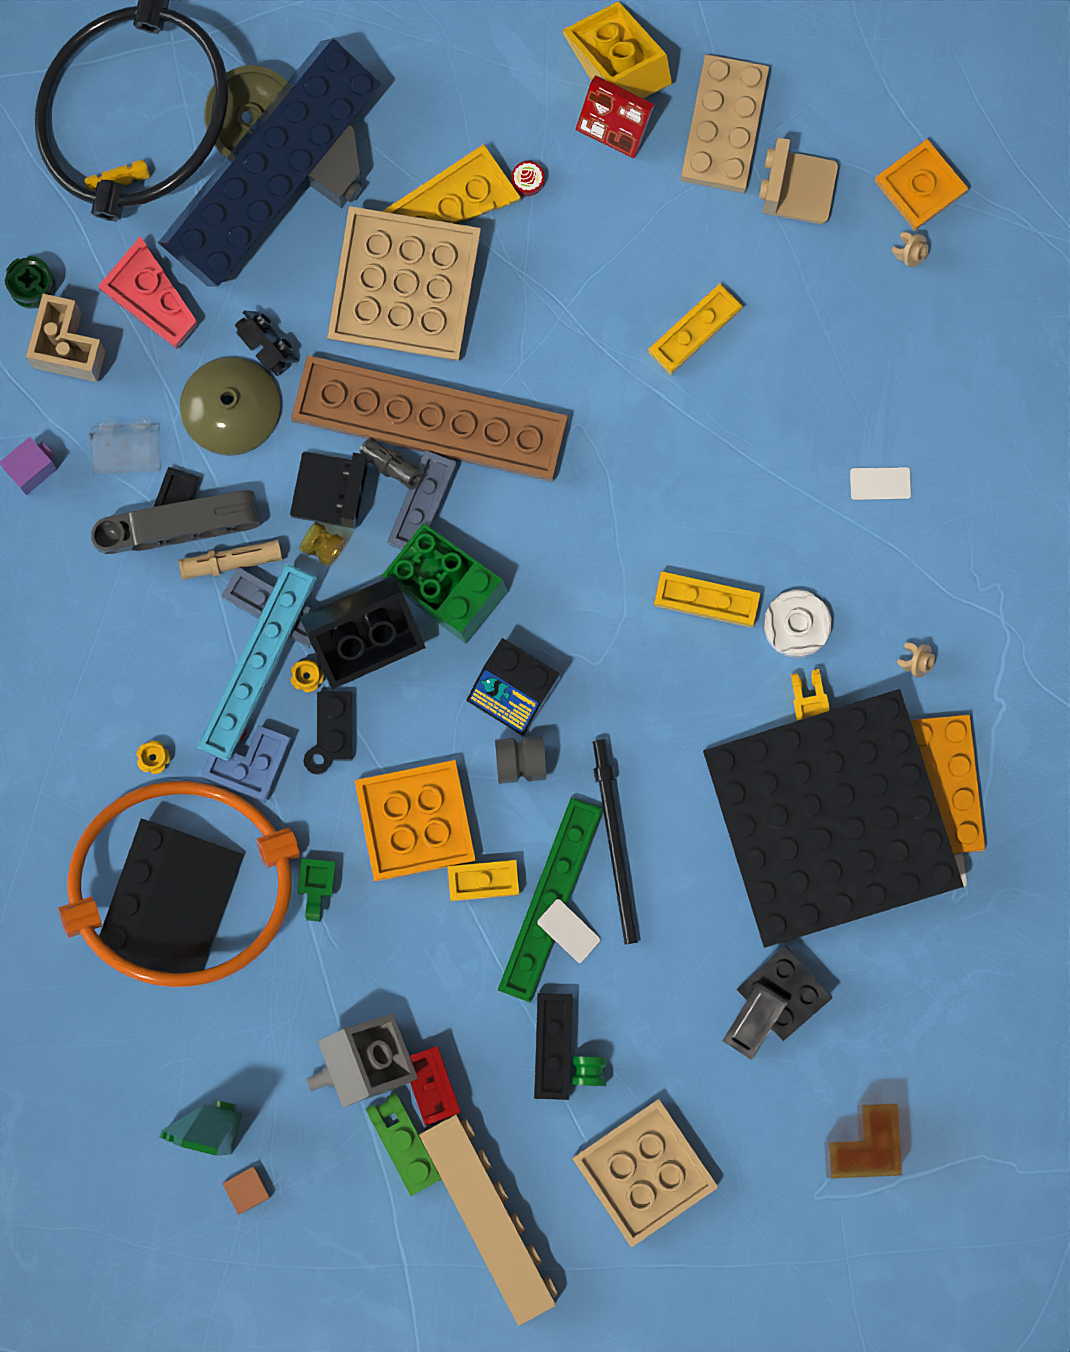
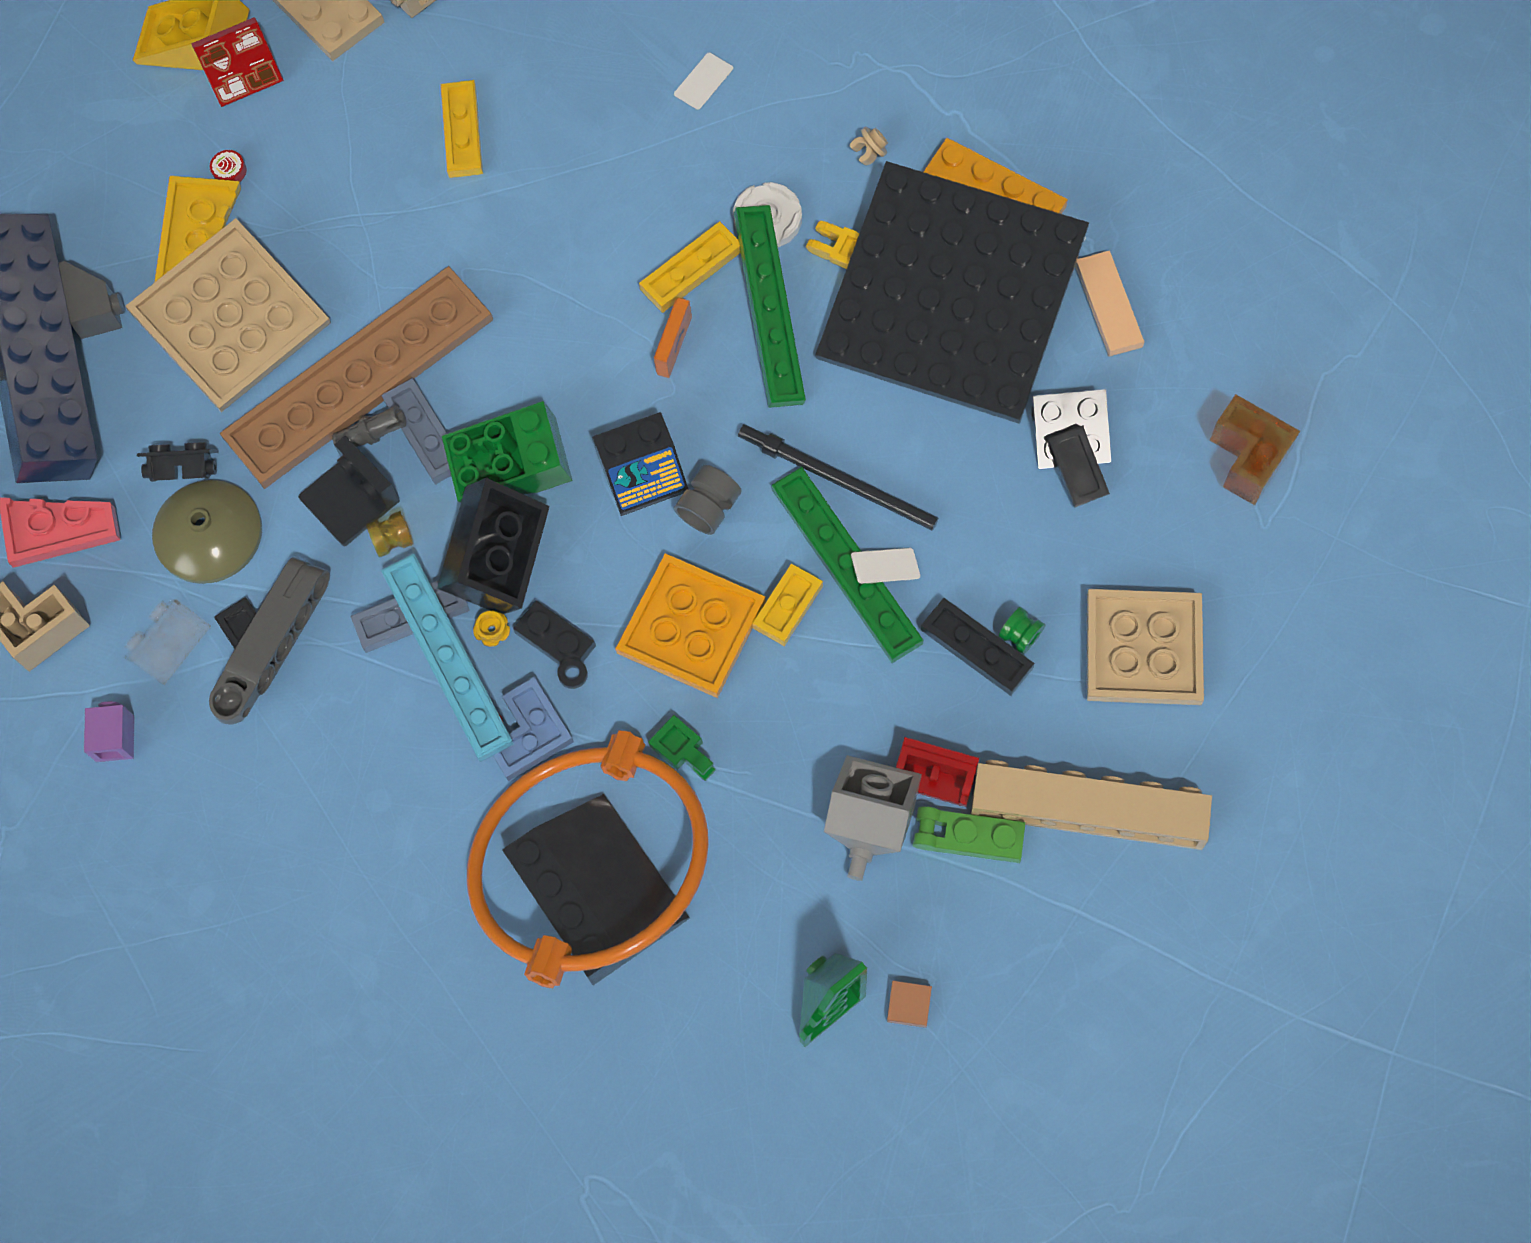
camera: 45 degrees left, 10 degrees down
yellow plate [136,741,170,774] -> none
tan pin [178,540,282,581] -> none
none -> orange tile [654,298,692,378]
none -> green tile [734,205,806,408]
none -> light nougat tile [1075,251,1144,357]

